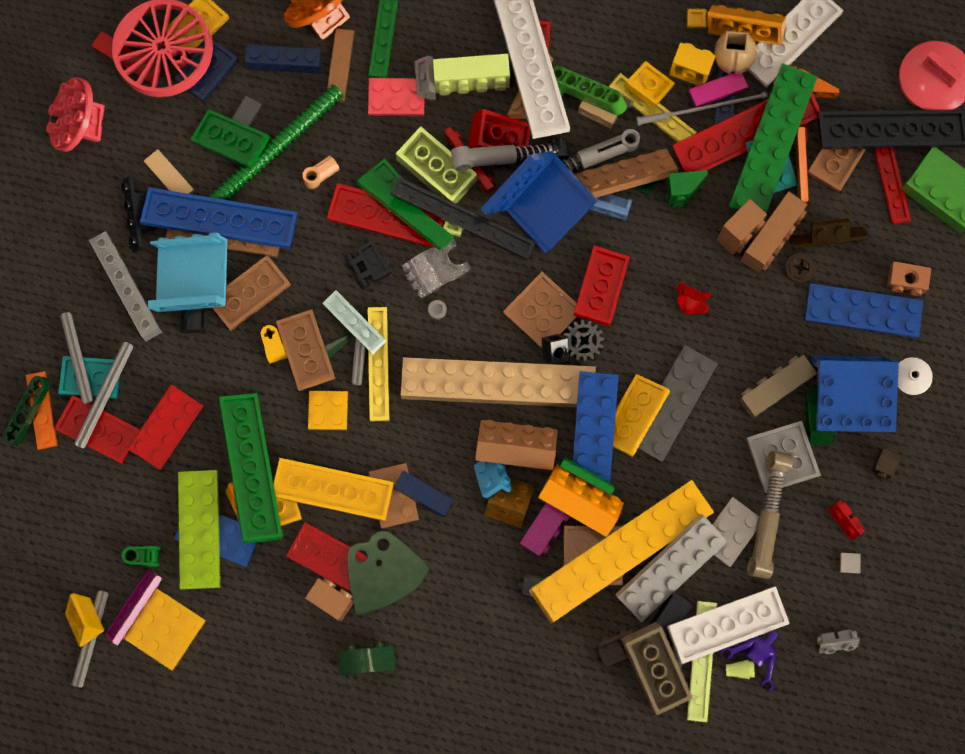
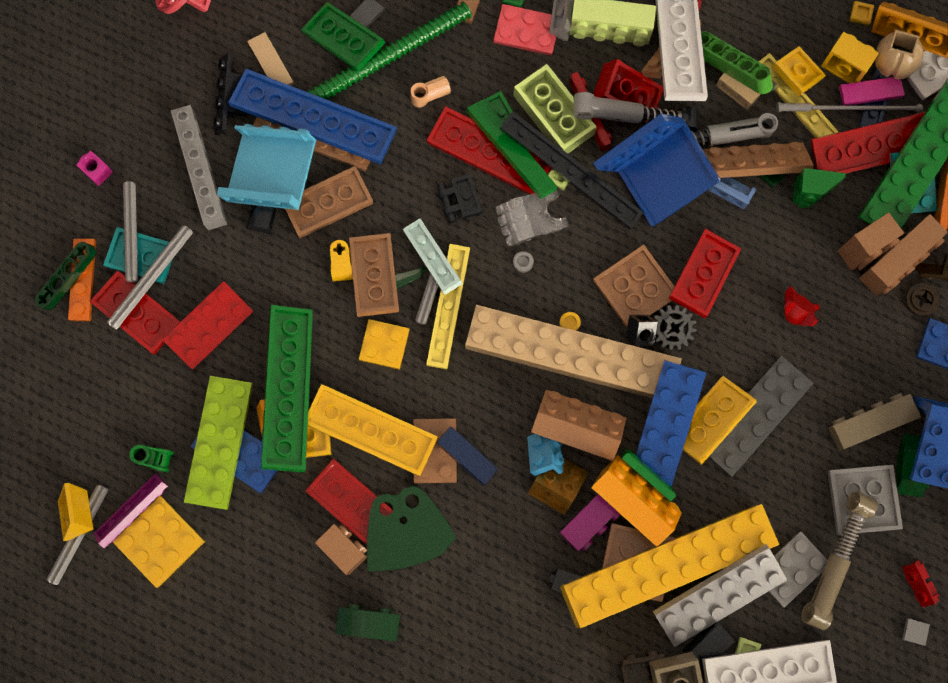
camera: 10 degrees right, 0 degrees up
none -> dark pink brick [76,151,113,187]
none -> yellow tile [560,312,581,331]

